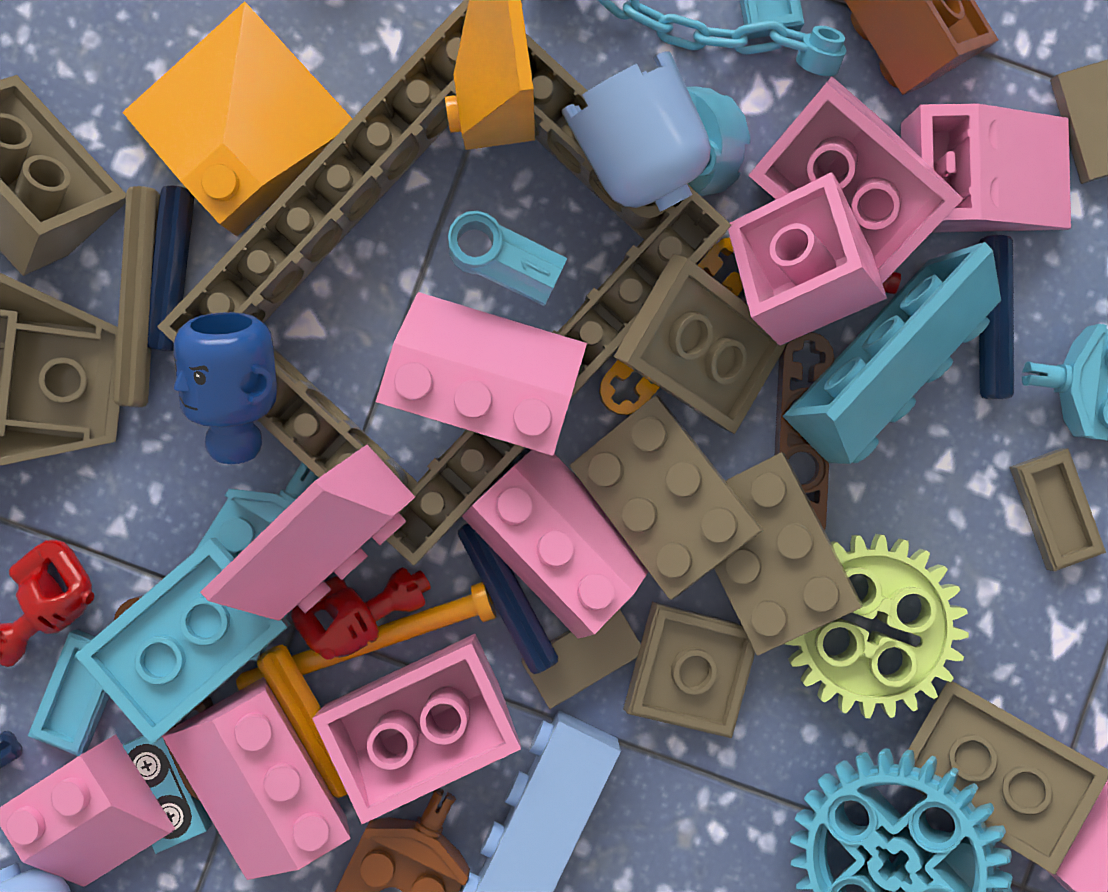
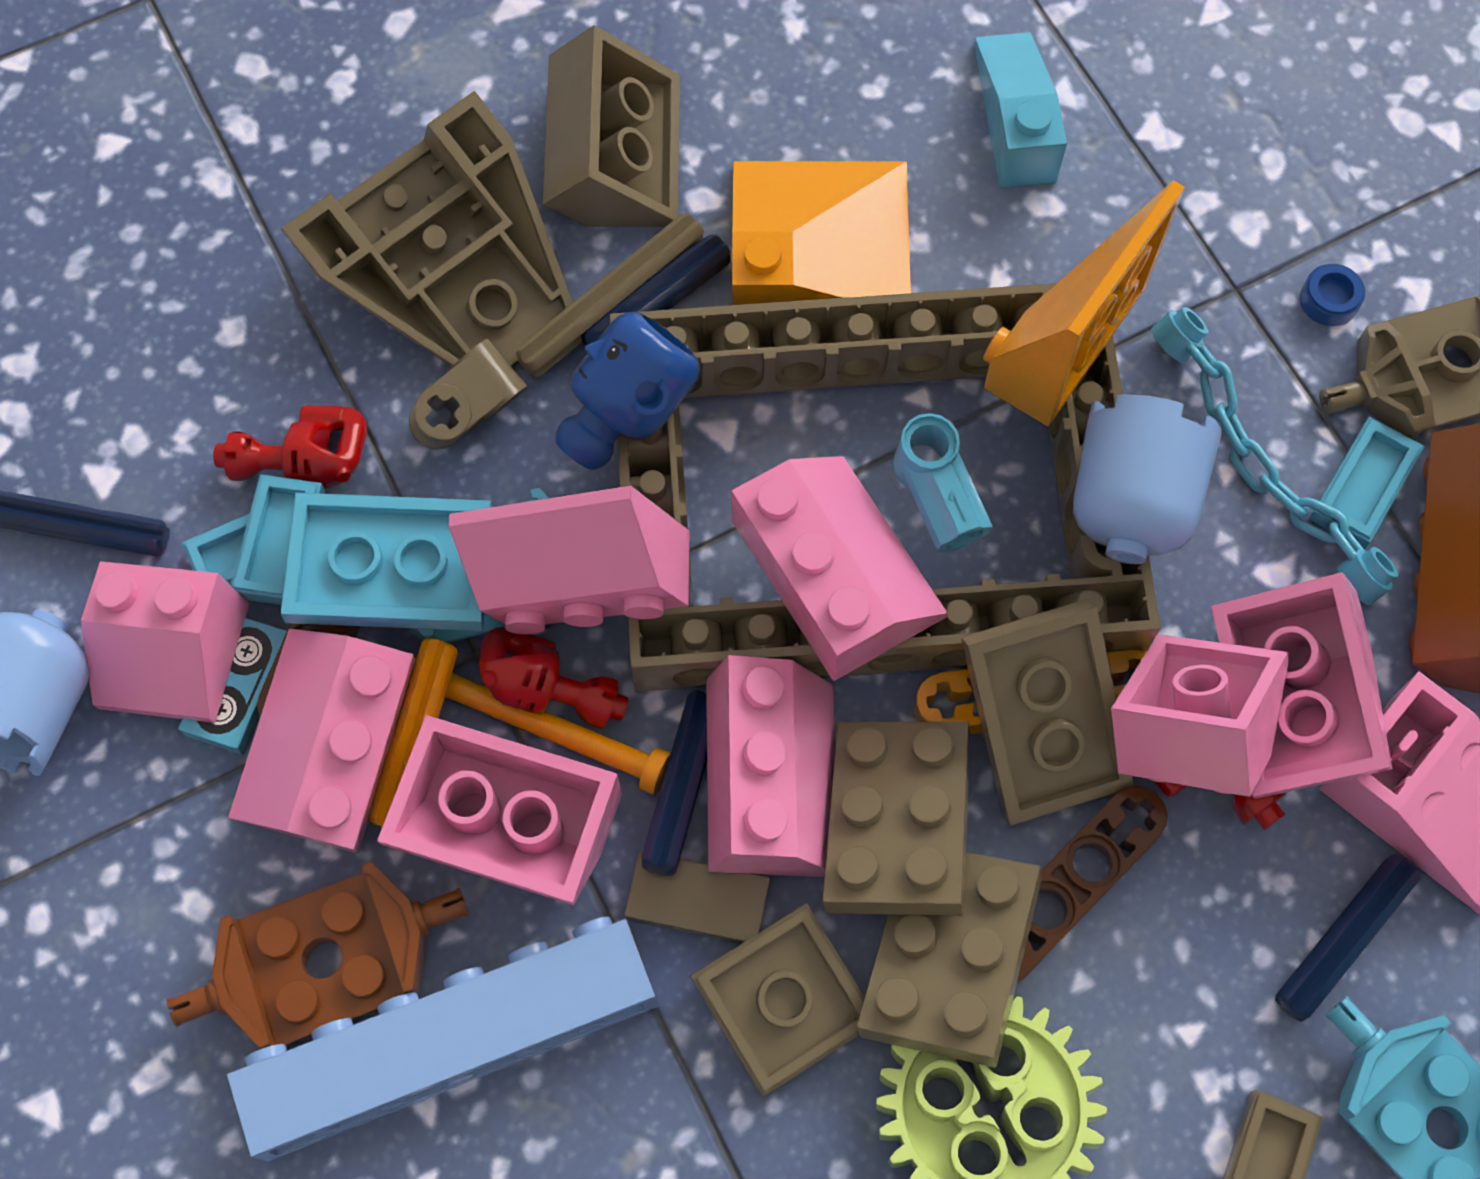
camera: 40 degrees right, 20 degrees down
medium azure cylinder [687,86,750,196] -> none
medium azure slope [783,242,1001,464] -> none
none -> medium azure tile [231,474,326,605]
none -> dark tan piece [408,338,527,450]

